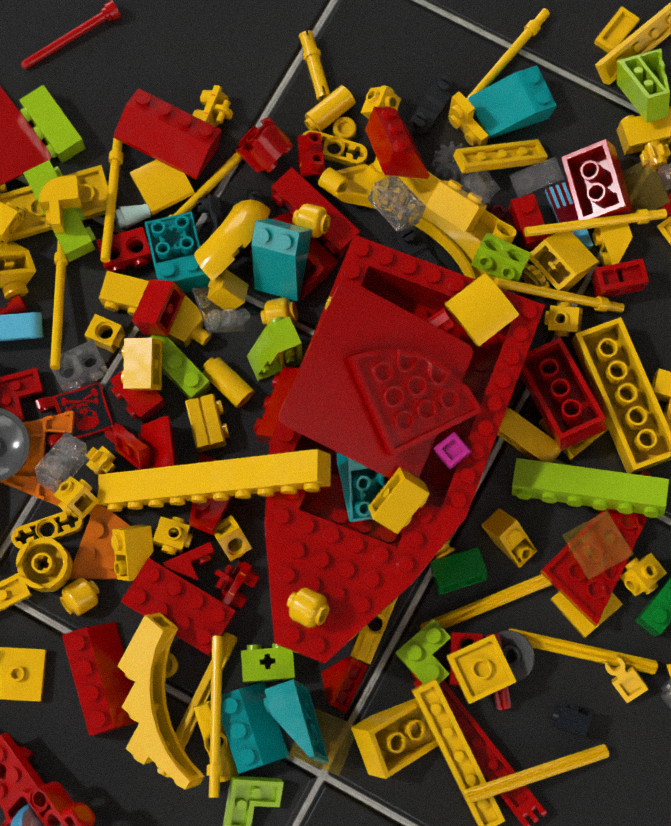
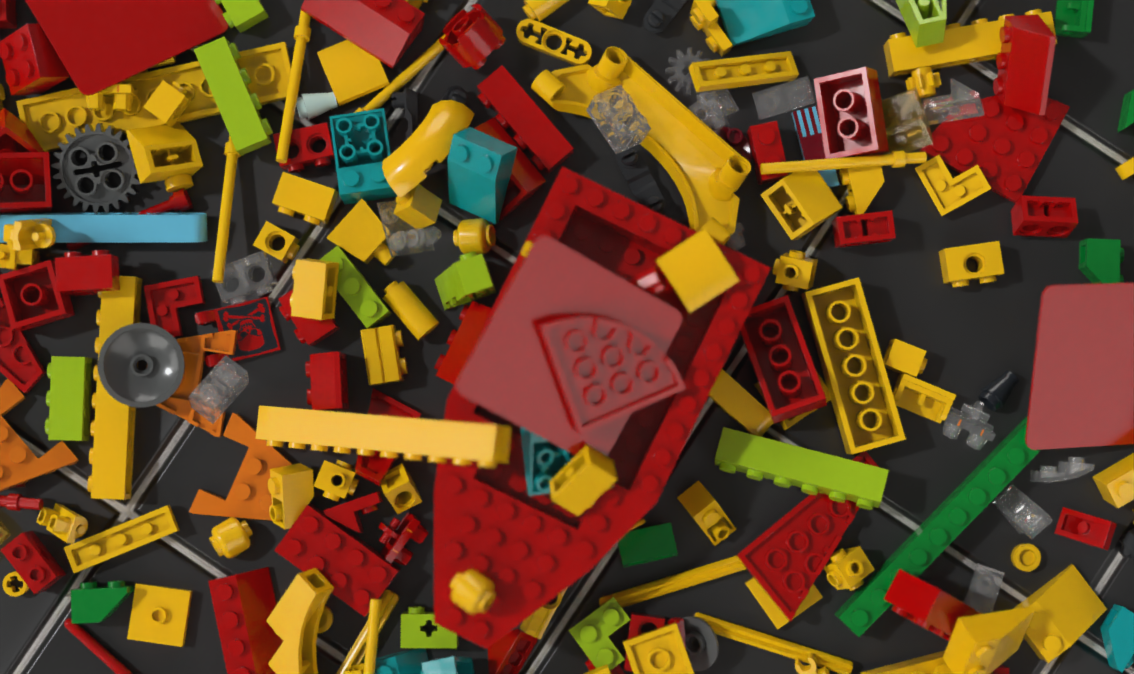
camera: 10 degrees right, 10 degrees up
yellow beam [11,511,84,549] -> none
yellow brick [16,537,73,592] -> none
yellow brick [39,175,82,233] -> none
yellow brick [53,476,99,520] -> none
yellow gear [85,446,116,476] -> none
red hinge [104,423,151,470] -> none
red brick [131,279,185,336] -> none
yellow head [292,203,330,238] -> none
red hips [297,132,325,177] -> none
yellow tile [333,117,356,141] -> none
red slope [365,106,430,179] -> none
yellow brick [426,179,487,232] -> none
dark pink tile [433,432,471,470] -> none
lime brick [471,232,532,282] -> none
yellow bar [493,277,624,313] -> none
yellow gear [522,263,551,298] -> none
clear yellow slope [562,511,634,580] -> none

